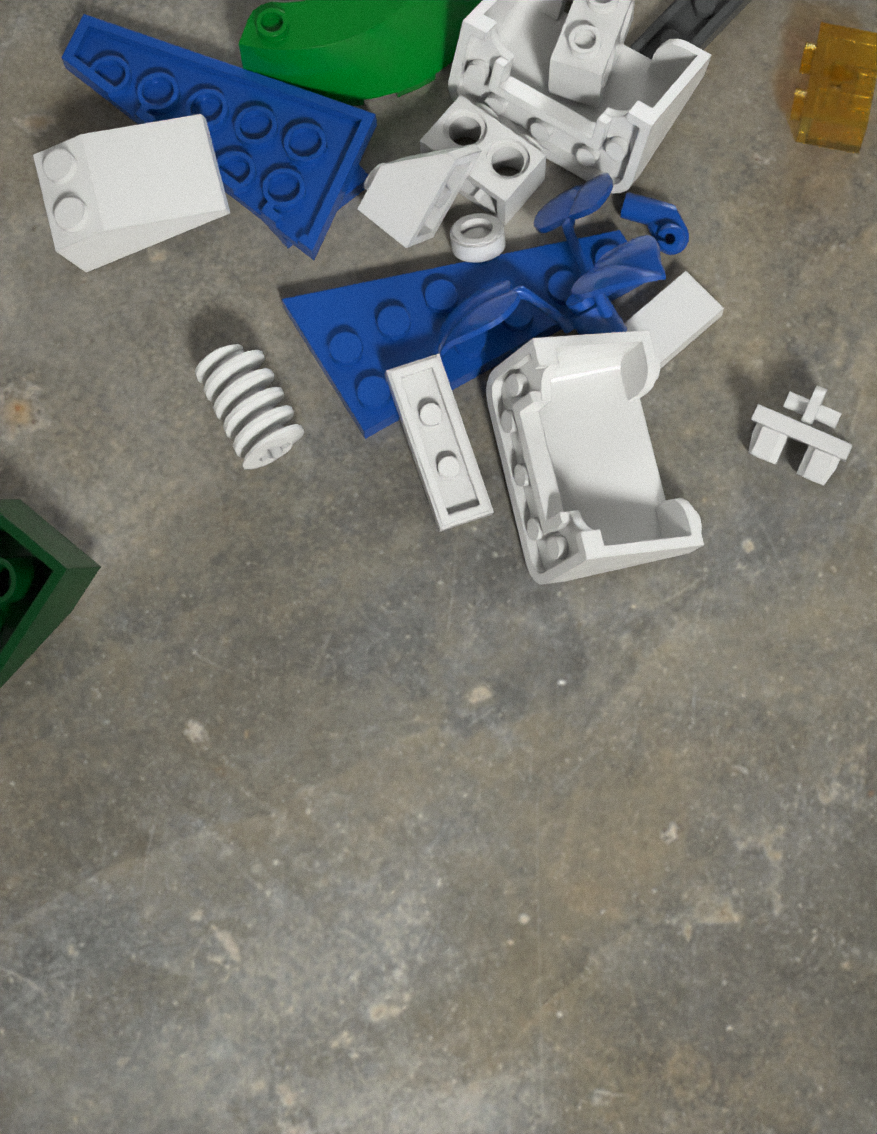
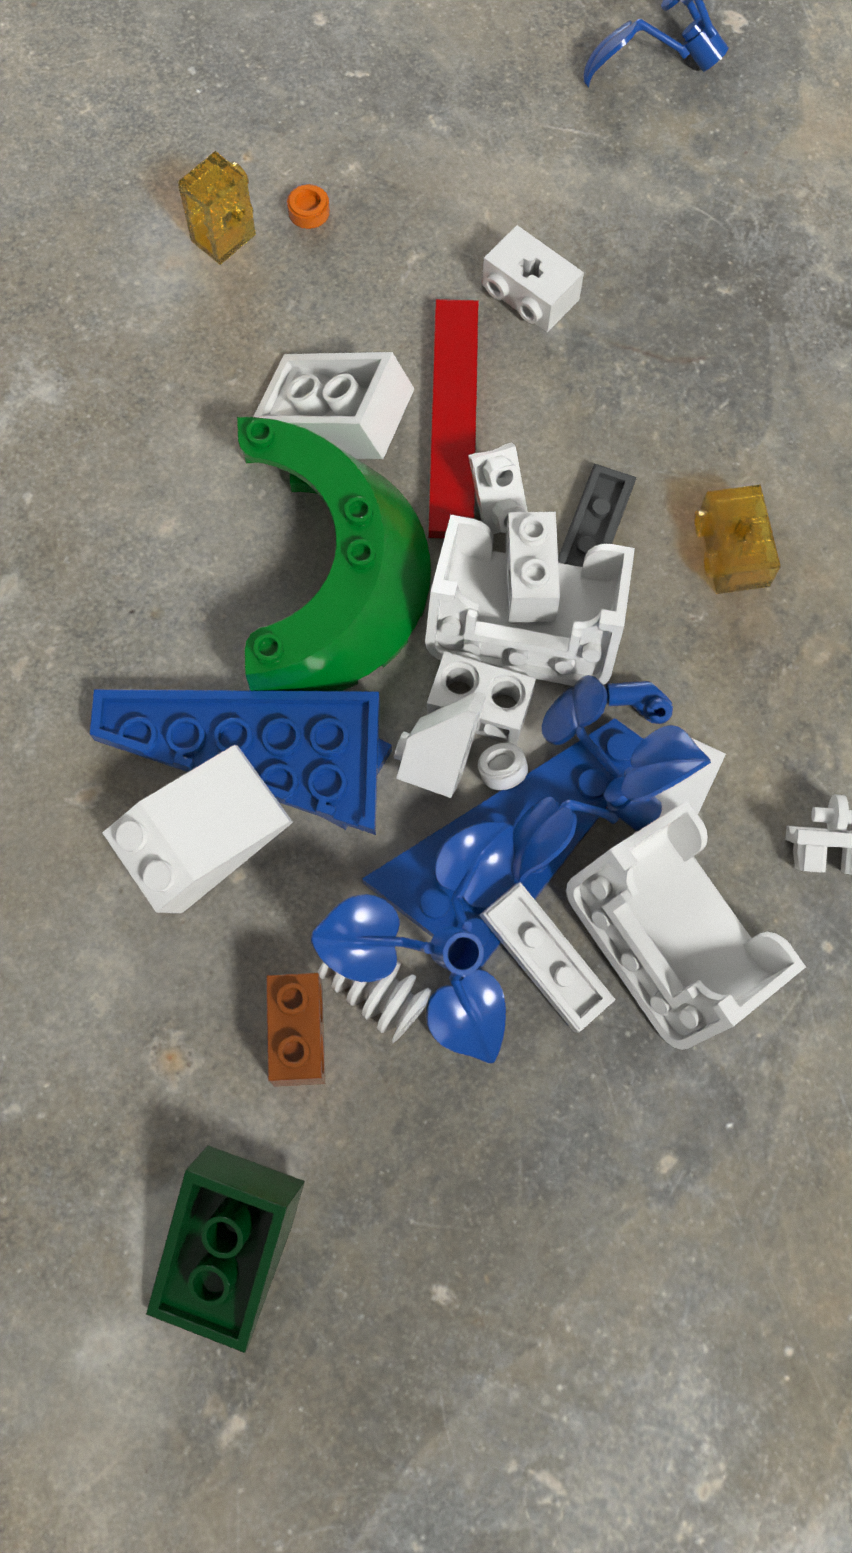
camera: 25 degrees left, 0 degrees up
none -> dark orange brick [267,973,326,1087]
none -> blue plant [311,822,515,1063]

